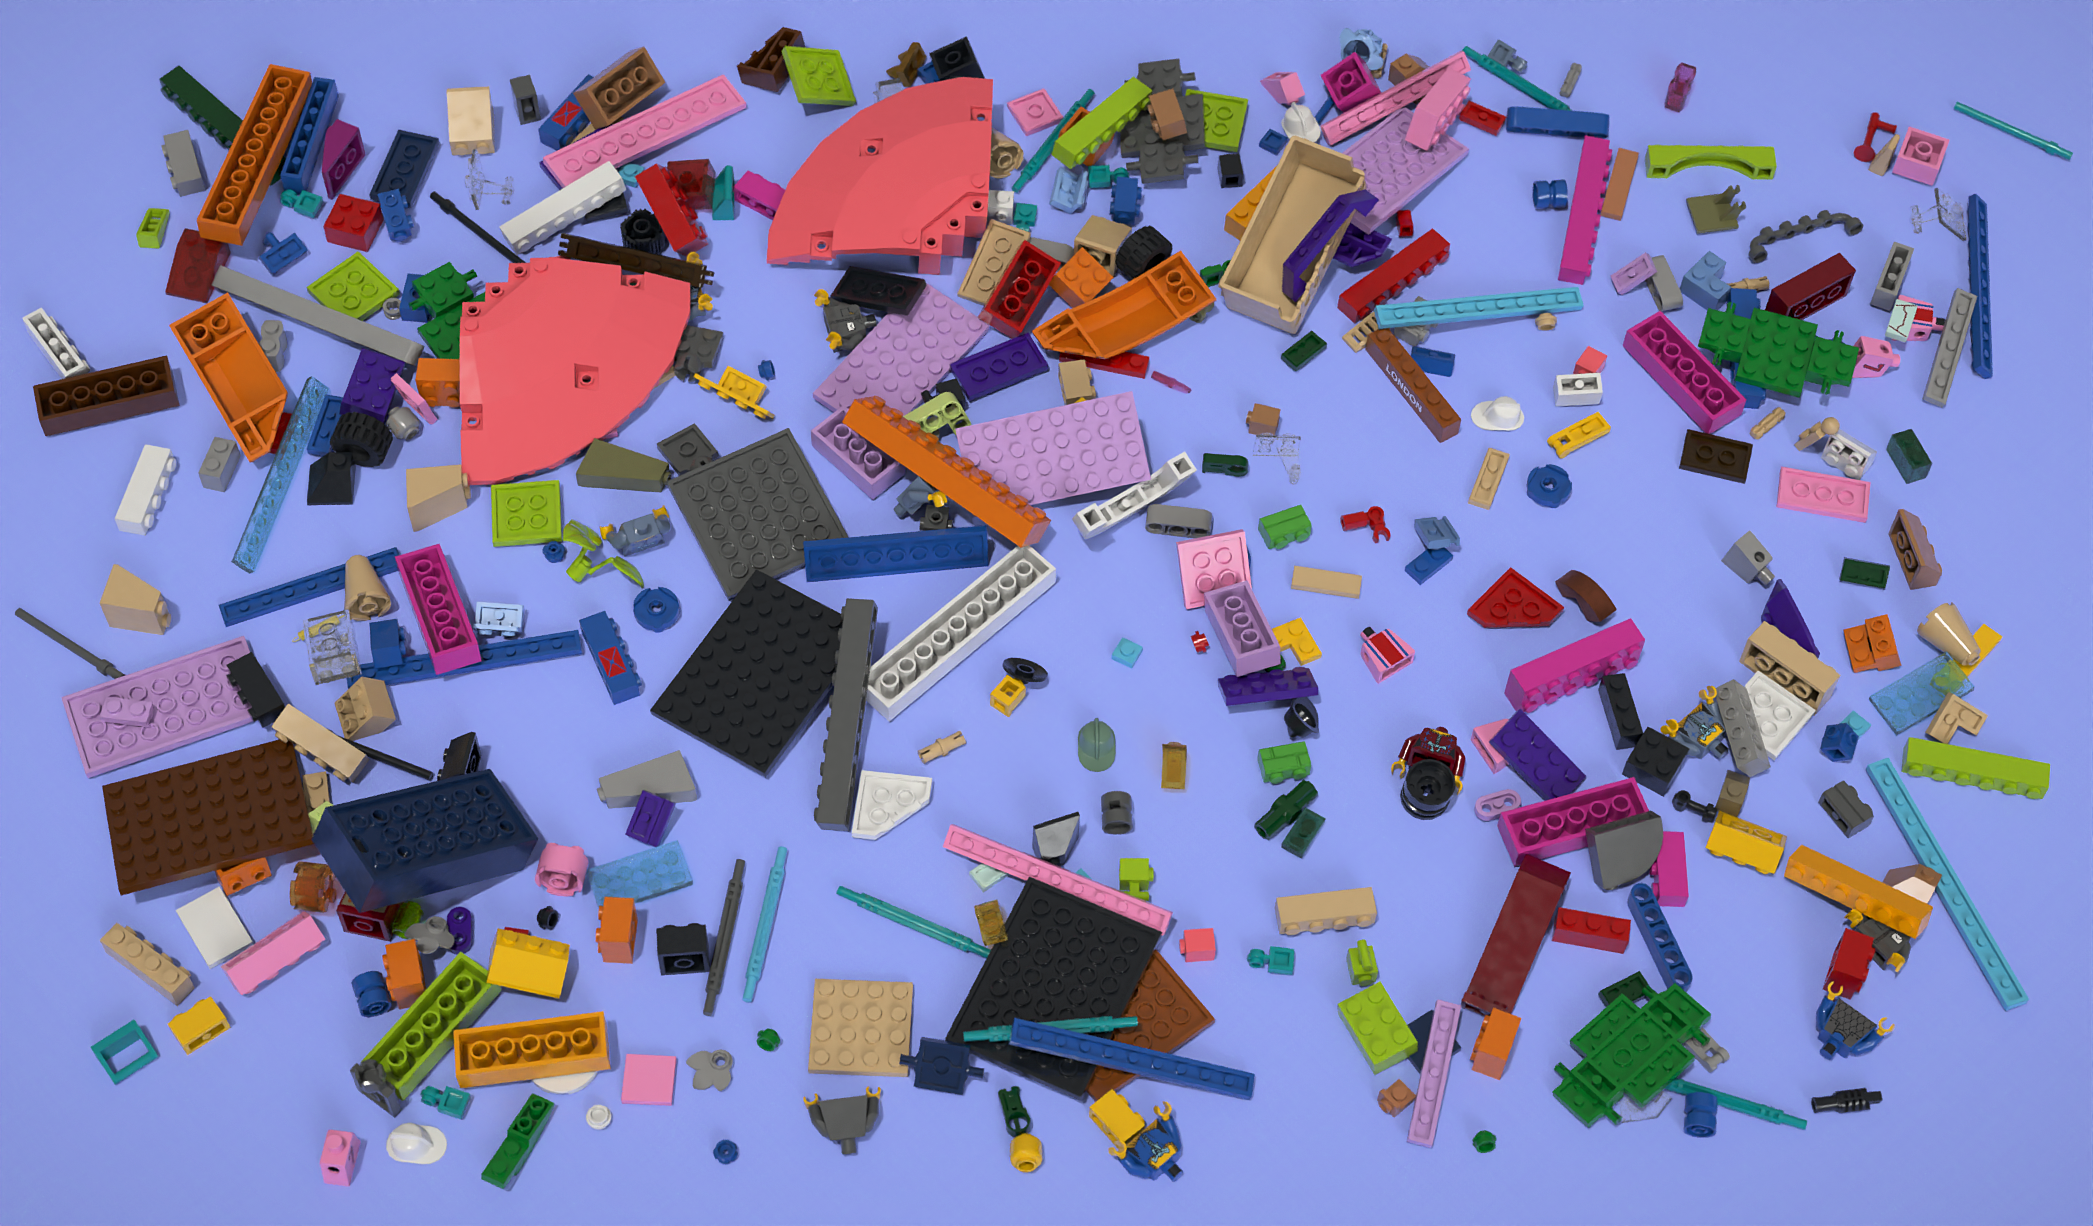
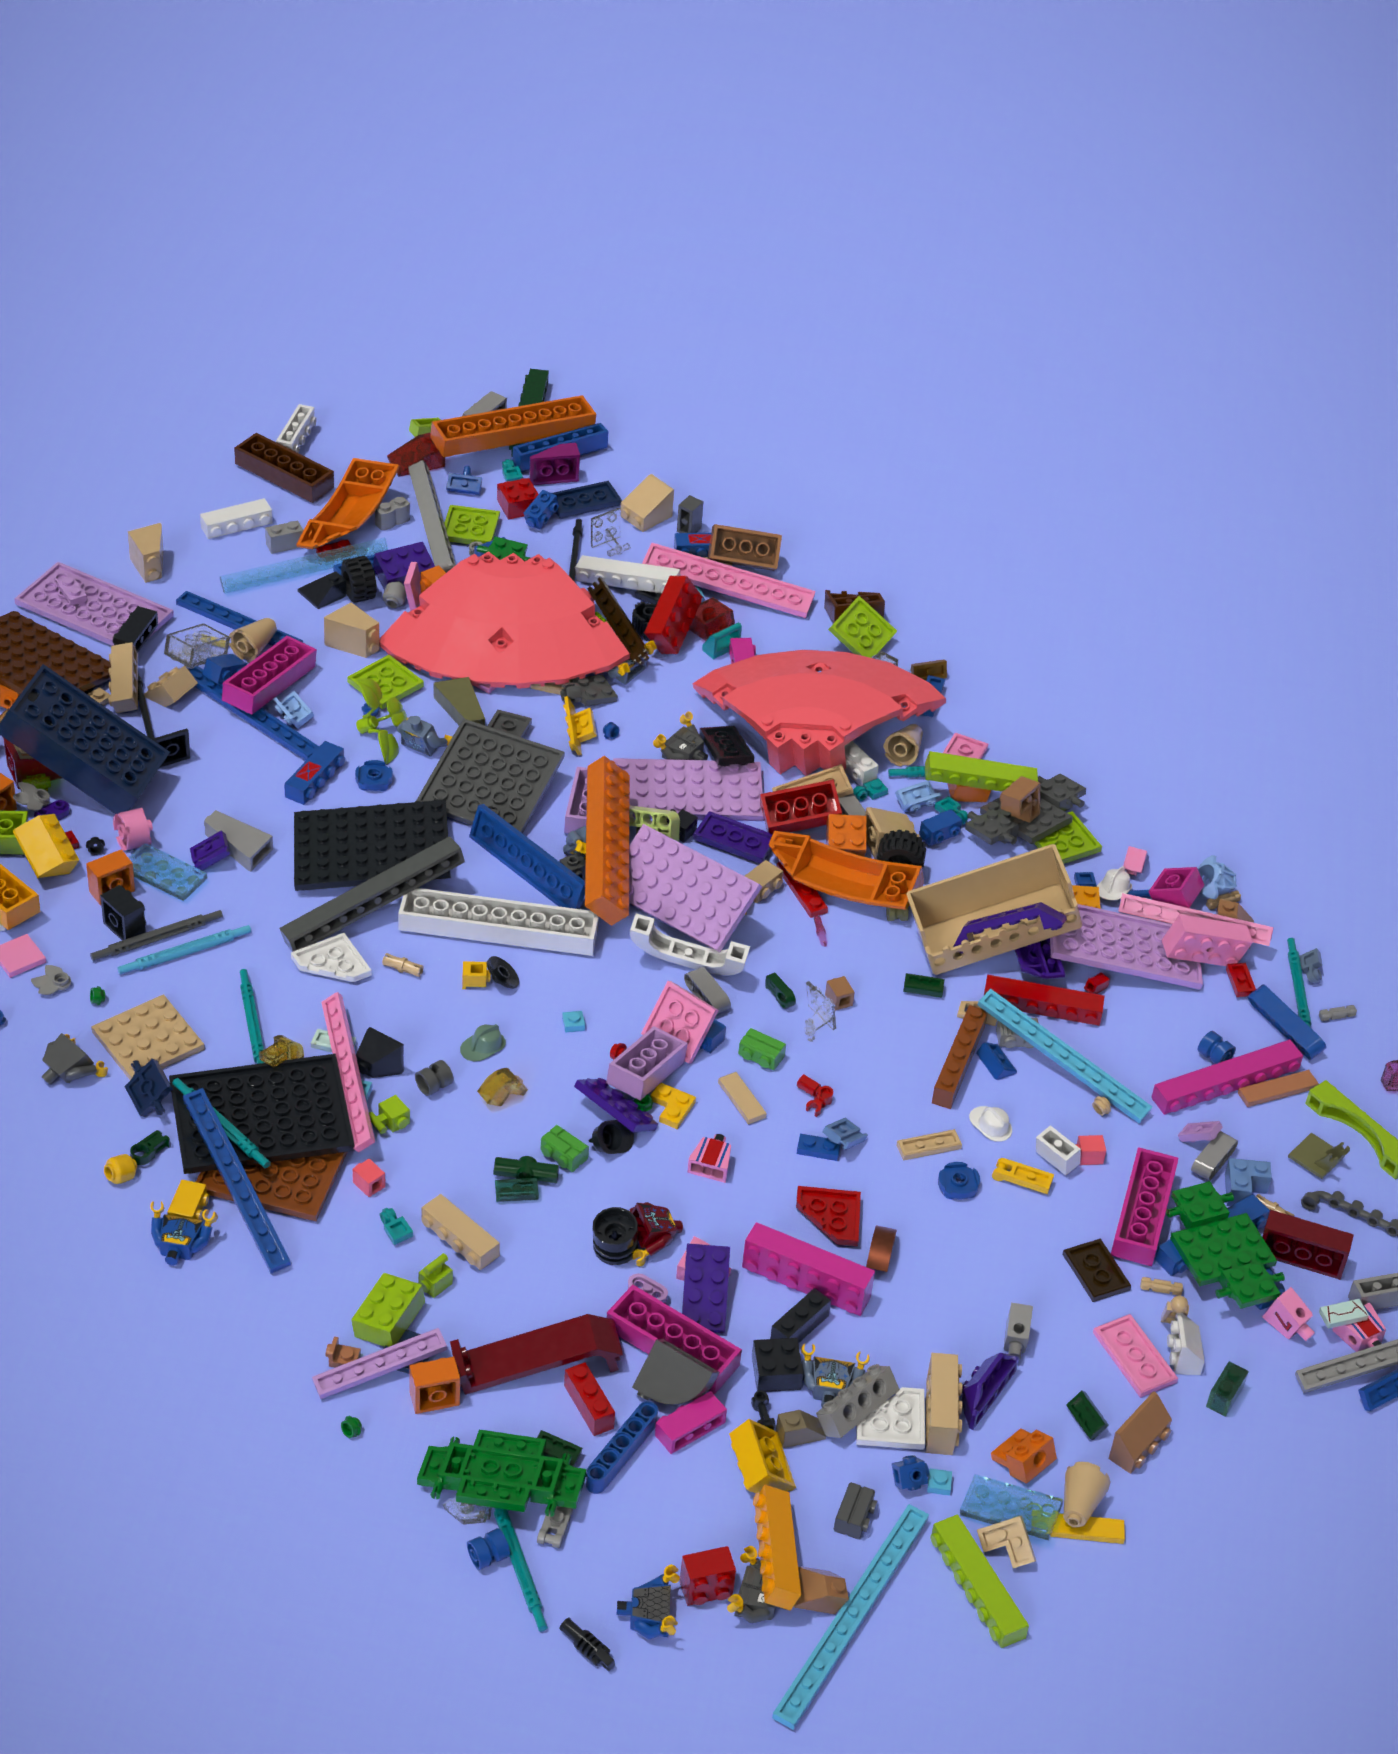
camera: 50 degrees right, 15 degrees down
dark grey bar [15,608,125,679] -> none
black slope [929,36,985,81] -> none

